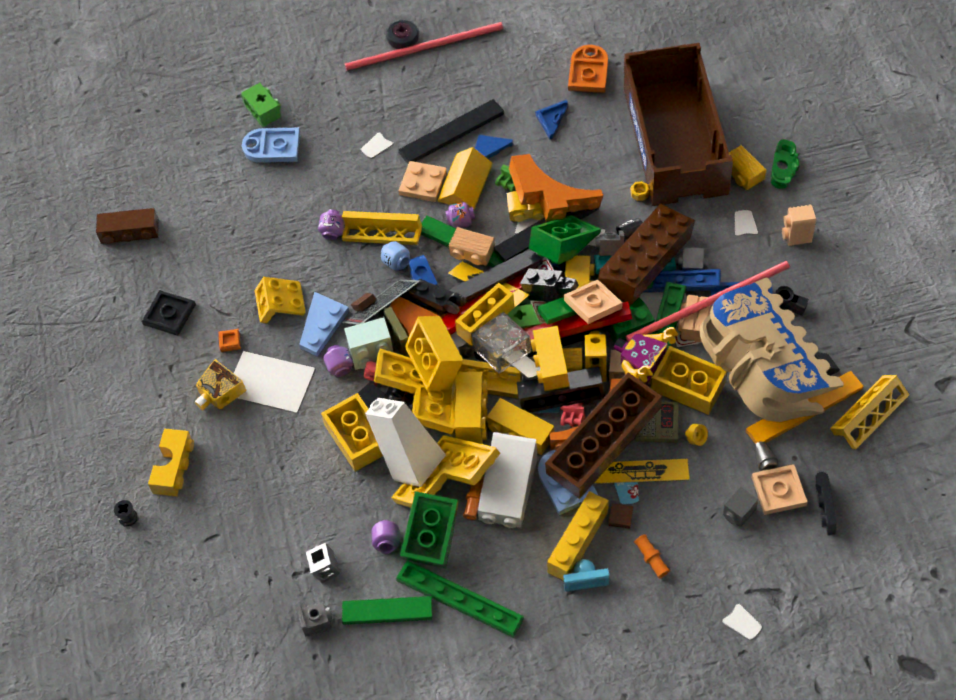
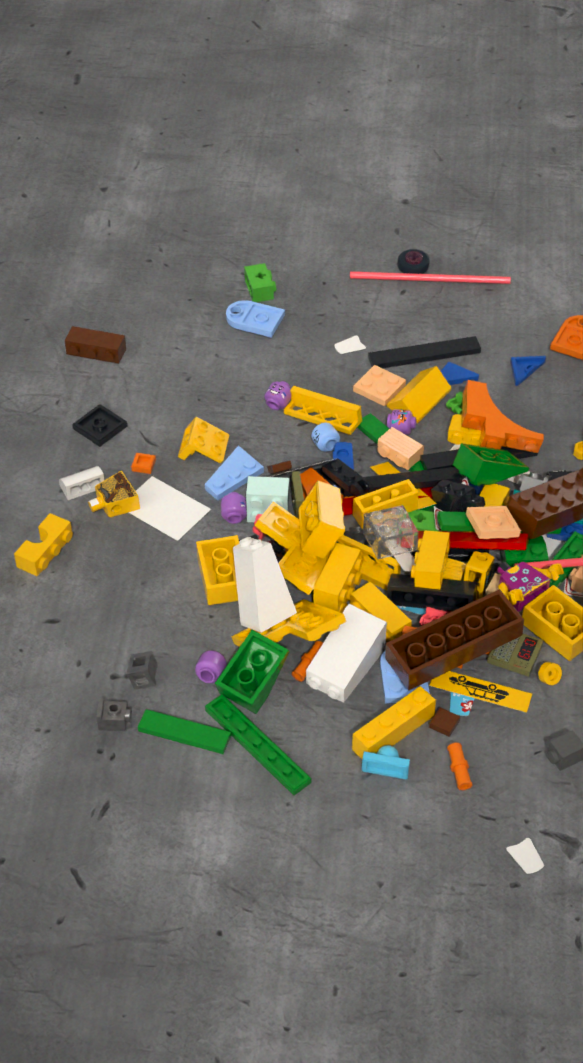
camera: 15 degrees right, 10 degrees down
none -> white brick [59,466,104,500]

